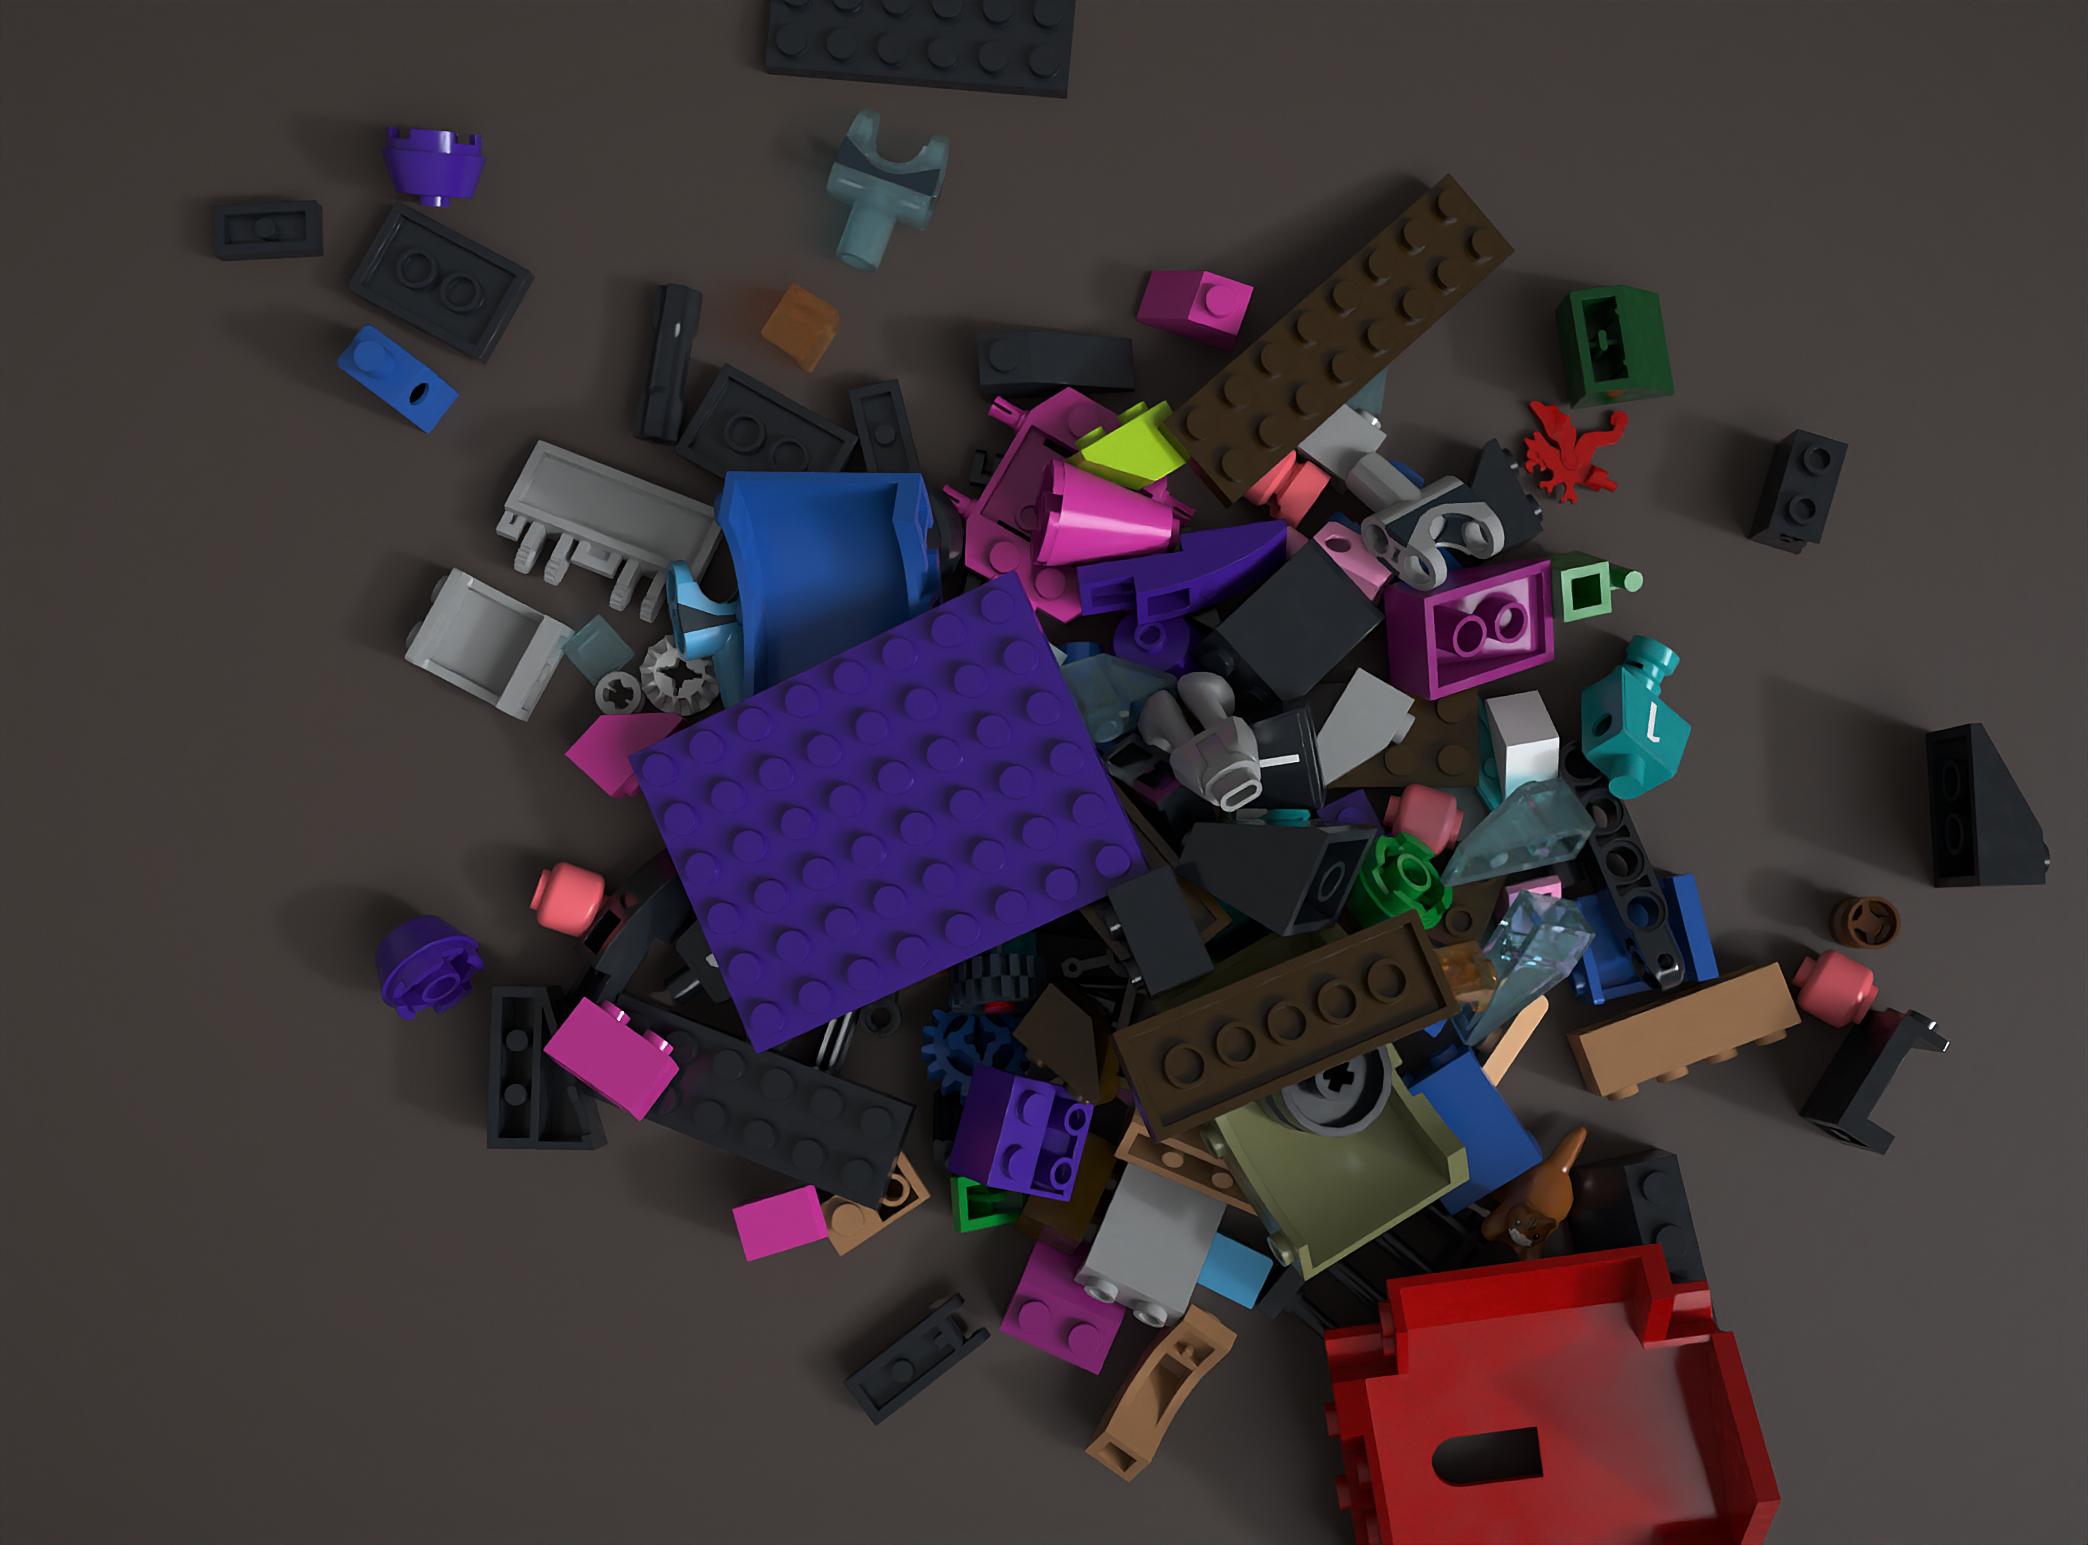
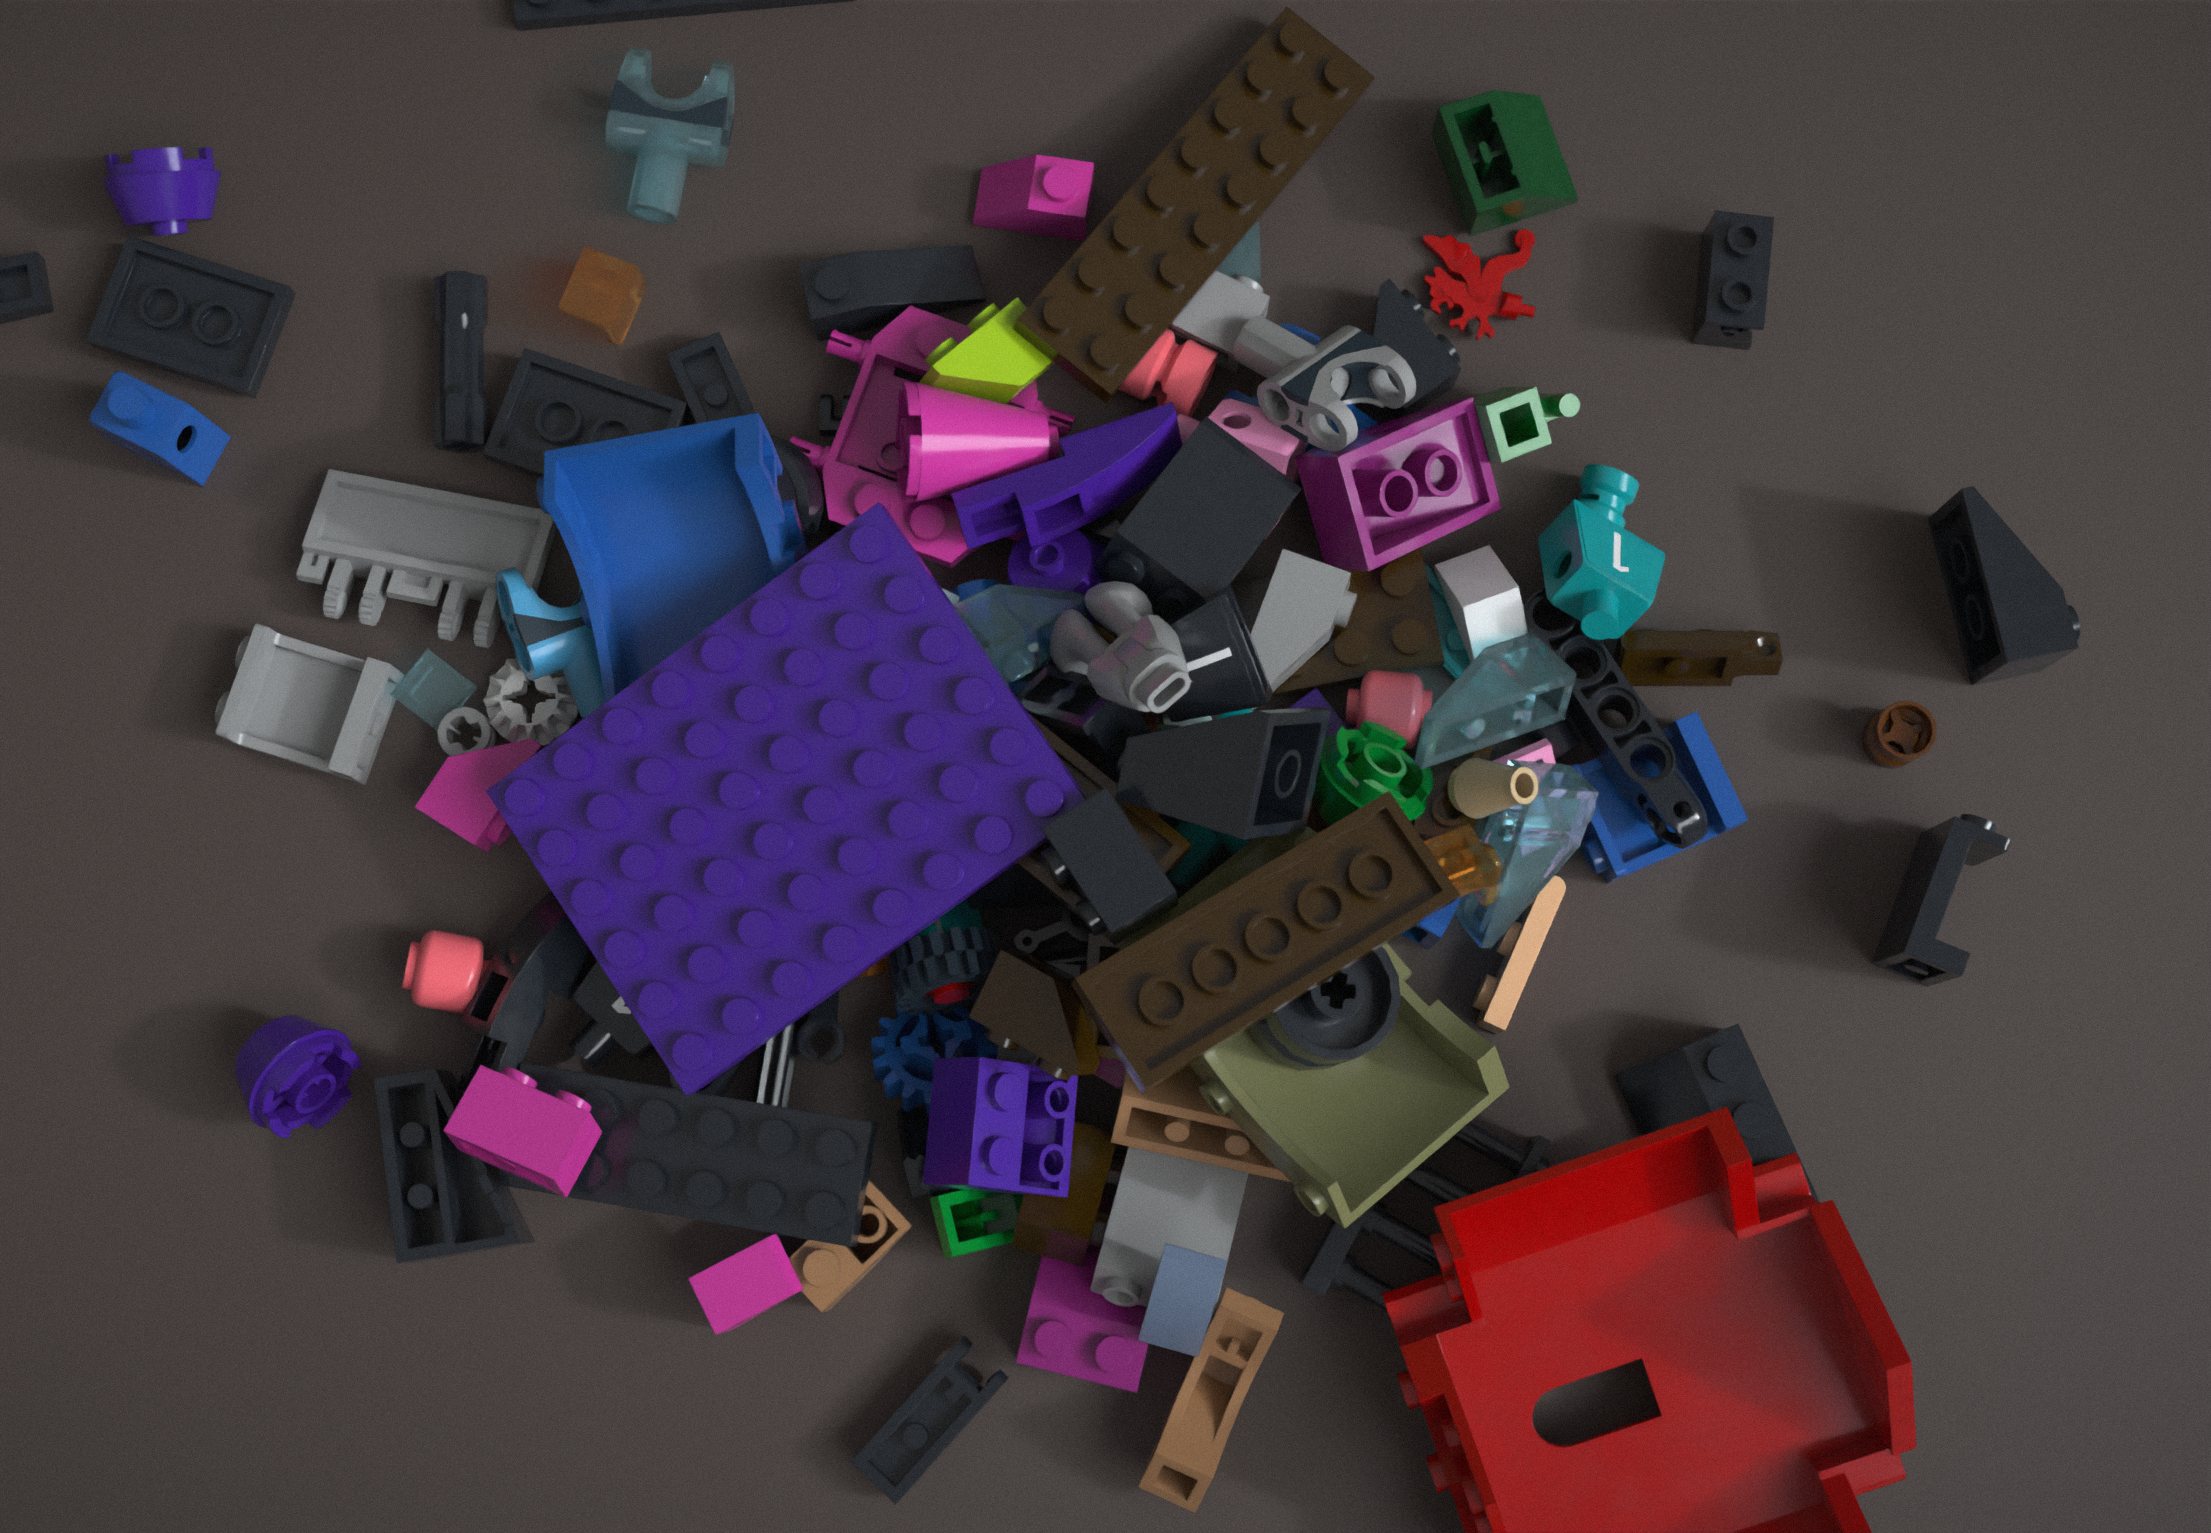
camera: 15 degrees left, 5 degrees down
dark azure panel [1197,1227,1273,1309] -> none
blue panel [1399,1042,1543,1216] -> none
dark orange animal [1480,1126,1587,1262] -> none
medium nougat brick [1566,961,1801,1101] -> none
coral head [1791,949,1879,1028] -> none
none -> sand blue slope [1138,1243,1227,1357]
none -> tan cone [1448,758,1538,819]
none -> dark brown hinge [1613,629,1783,686]

